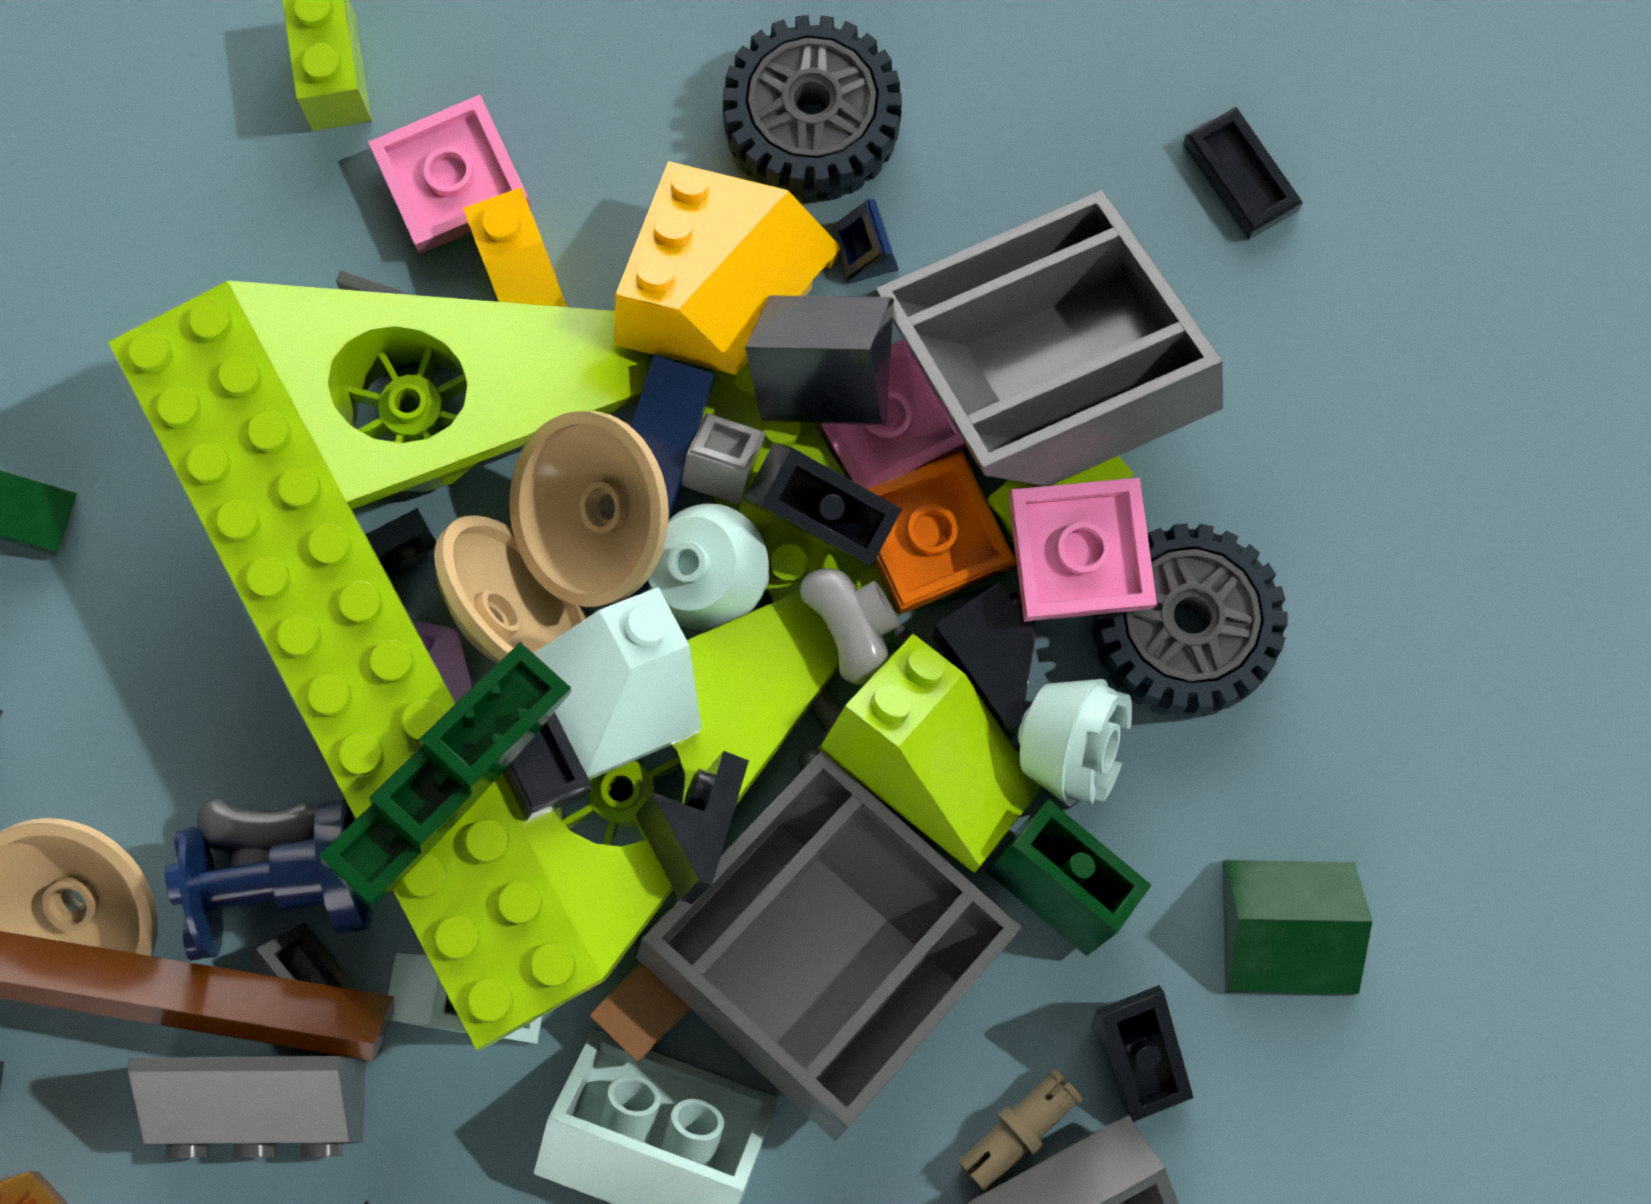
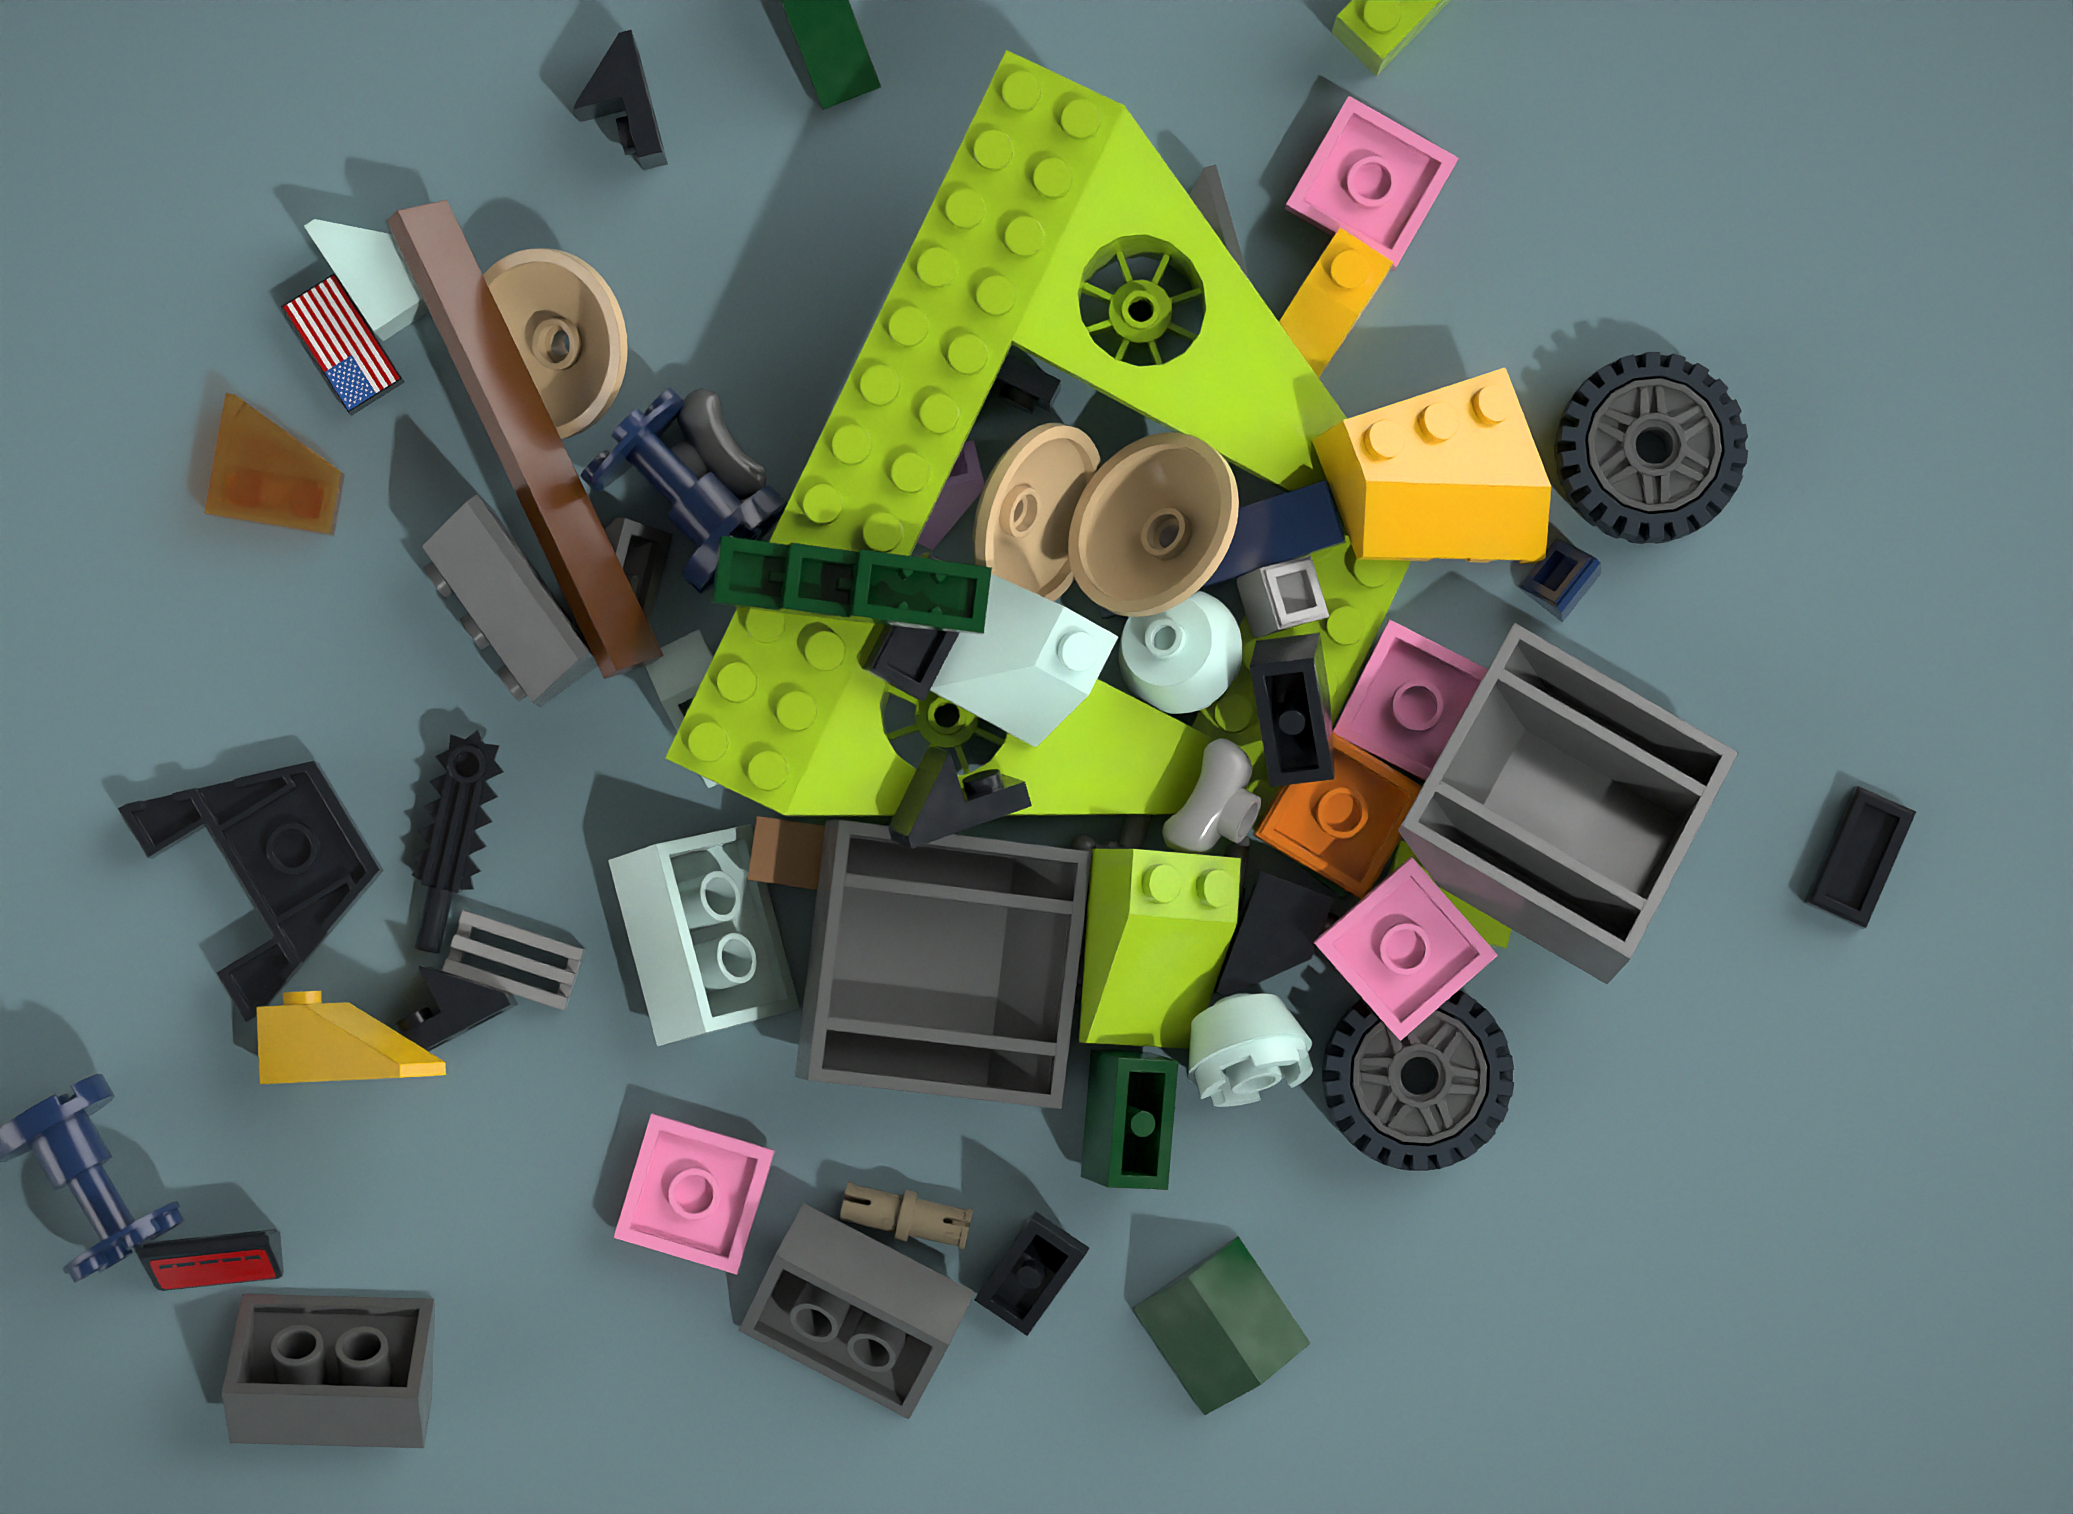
camera: 55 degrees right, 10 degrees up
black slope [745,295,894,426] -> none

